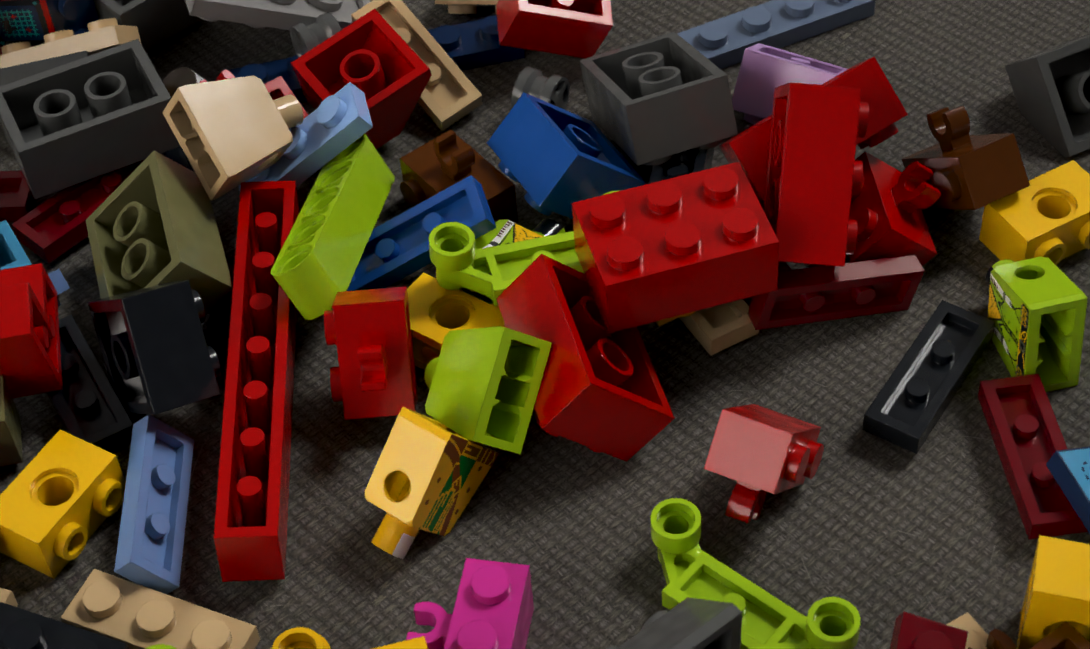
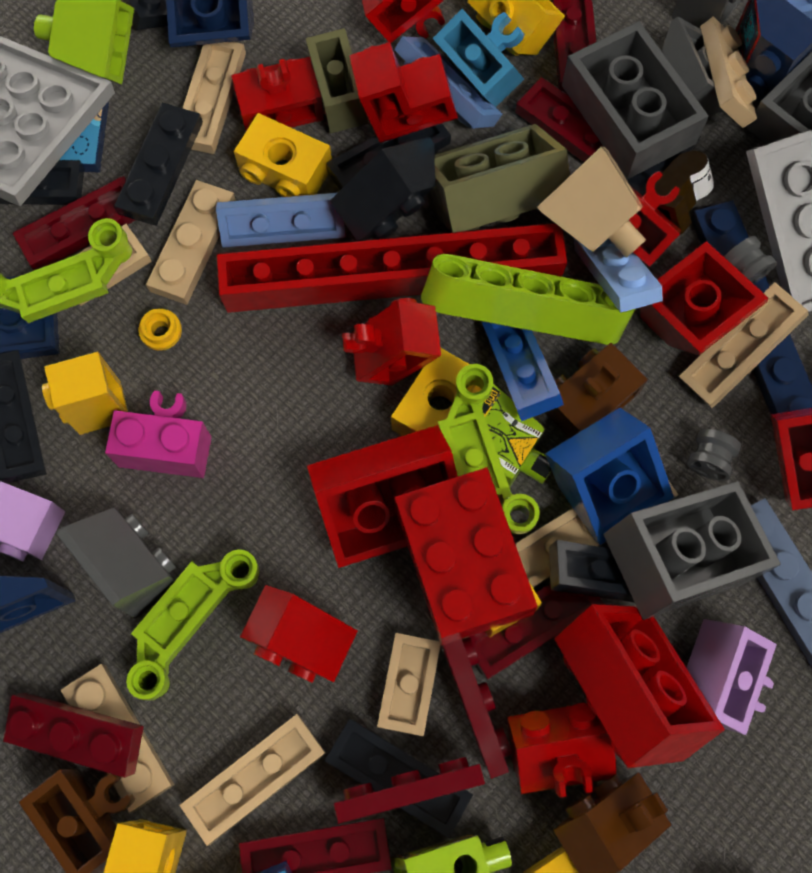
camera: 85 degrees right, 25 degrees up
yellow torso [364,407,499,559] -> none
lime torso [424,326,552,455] -> none
red brick [764,82,869,267] -> none
none -> tan plate [179,714,326,846]
none -> dark red plate [334,757,485,824]
none -> tan plate [377,633,441,737]

